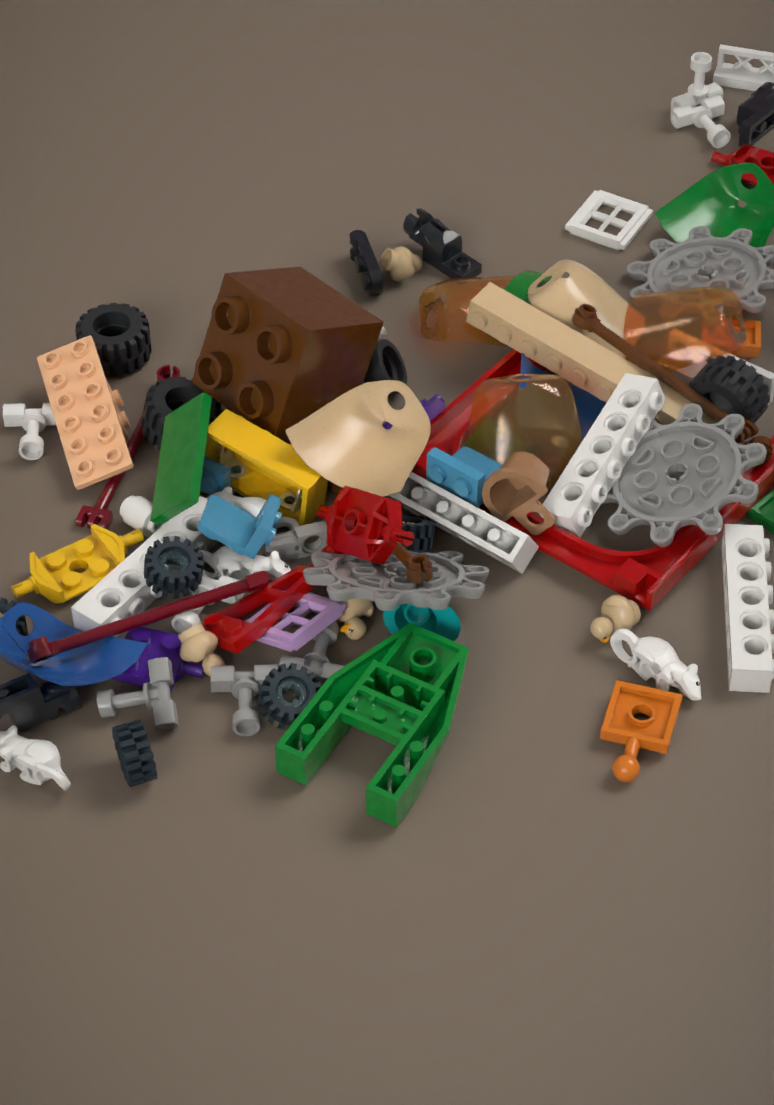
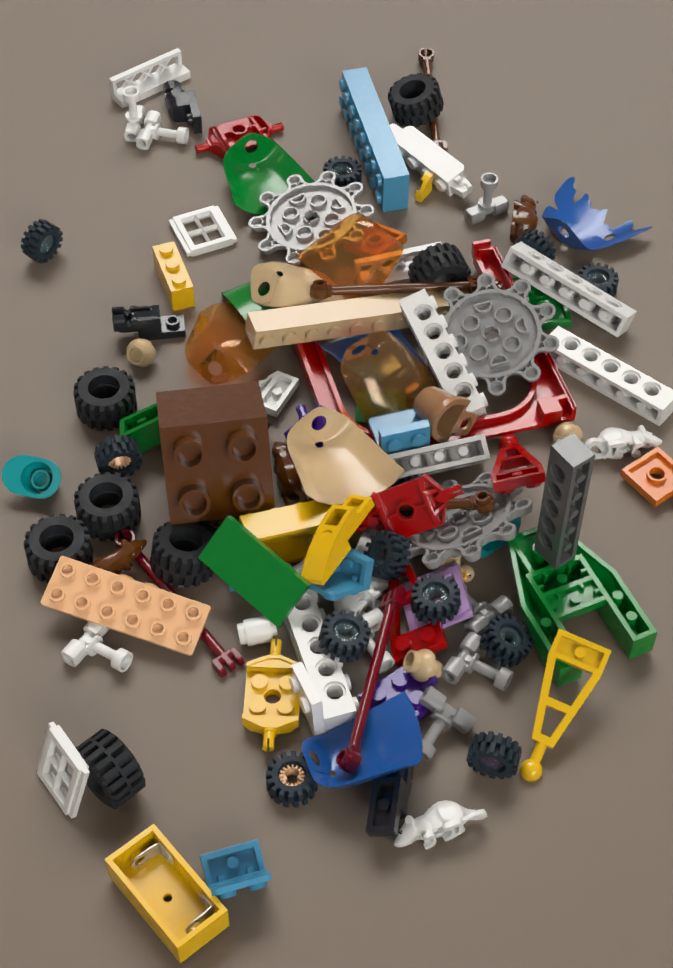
camera: 55 degrees left, 5 degrees up
black plate [349,230,384,295] -> none
none -> teal piece [2,455,61,499]
none -> black bush [21,219,63,264]
none -> black tyre [73,366,137,431]
none -> black tyre [74,472,141,541]
none -> reddish brown animal [91,539,147,574]
none -> yellow brick [152,241,195,312]
none -> white wing [258,371,299,418]
none -> white wing [289,661,325,736]
none -> yellow slope [301,494,375,585]
none -> black bush [364,530,411,581]
none -> black bush [411,573,460,625]
none -> red plate [491,434,546,494]
none -> yellow plate [520,628,612,782]
none -> dark grey brick [534,433,596,570]

